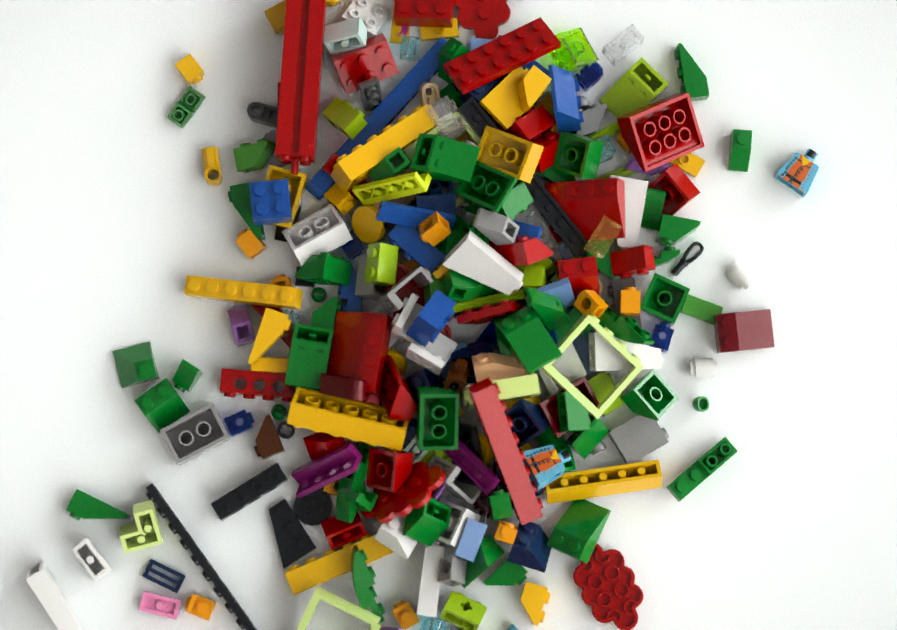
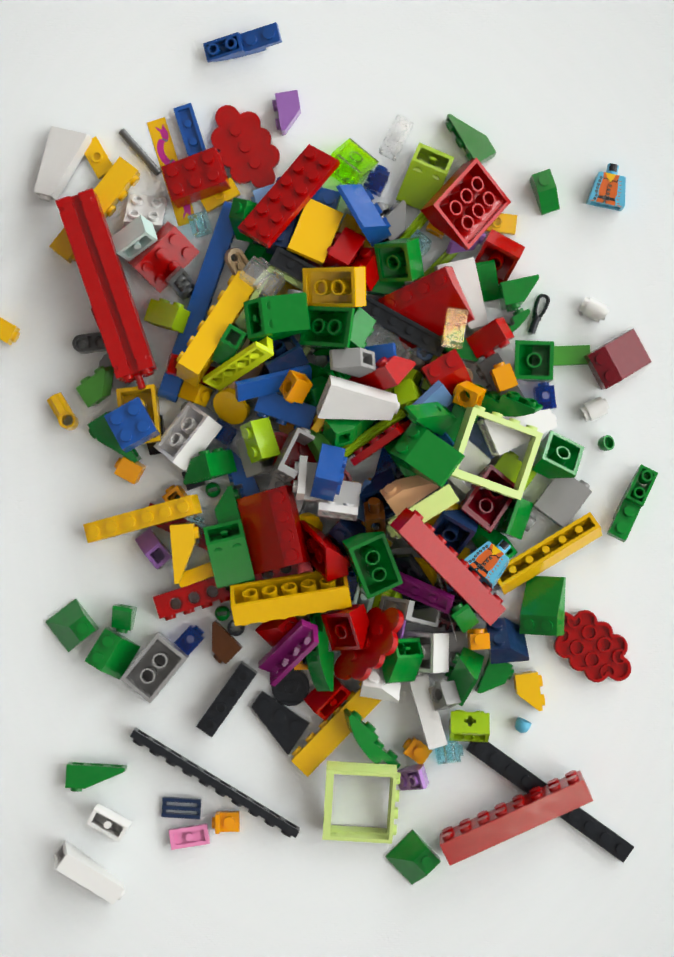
camera: 20 degrees left, 5 degrees up
yellowish green brick [119,500,163,553] -> none
green slope [167,86,206,128] -> none
dark red beam [319,373,367,401] -> none
green bracket [343,491,378,512] -> none
light blue tile [455,518,487,562] -> none
yellow slope [518,65,552,113] -> none
slope [557,391,591,433] -> none

